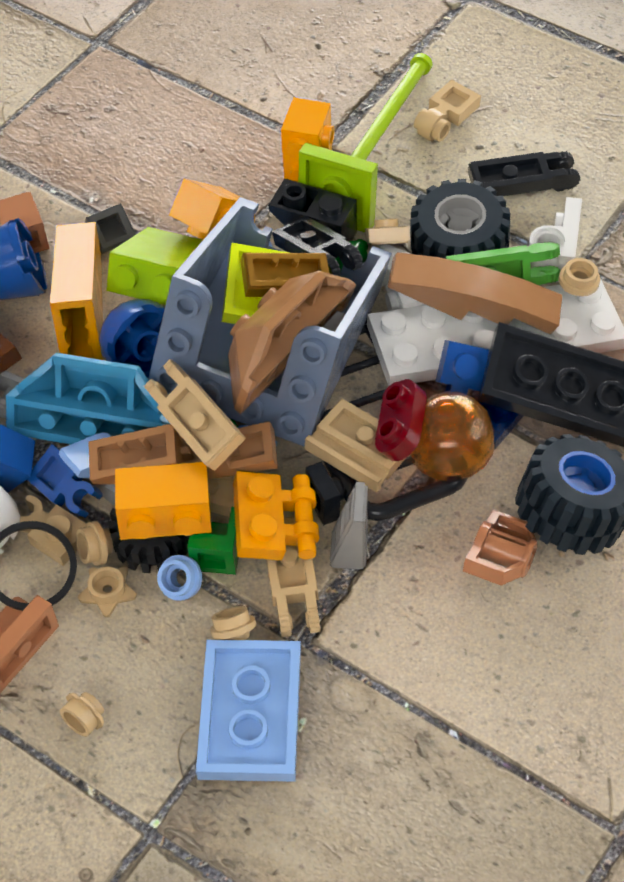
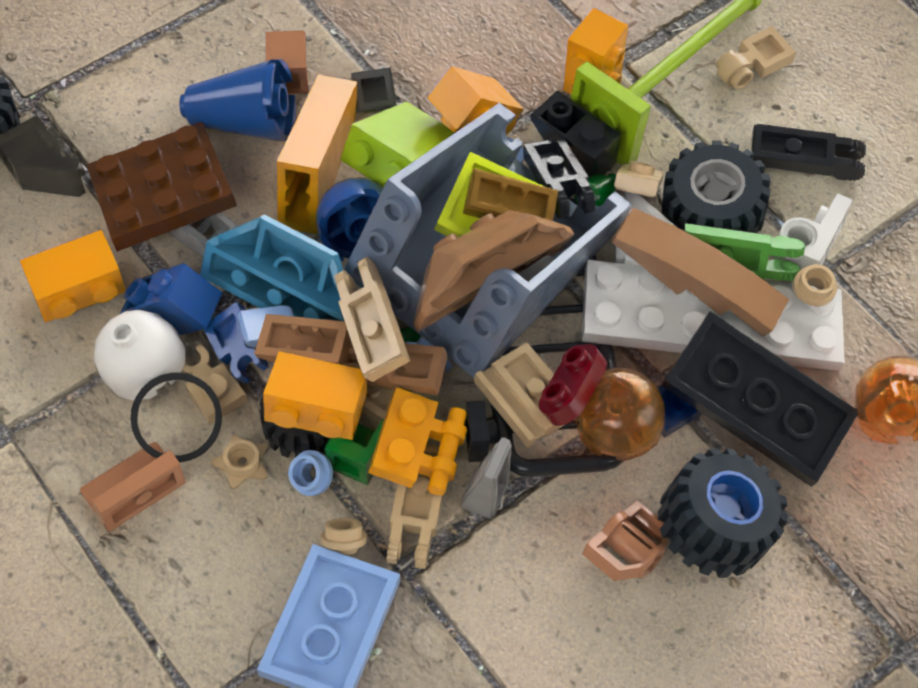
camera: 15 degrees right, 5 degrees up
tan plate [60,692,104,737] -> none
tan plate [76,521,113,566] -> none
blue plate [435,340,489,419] -> none

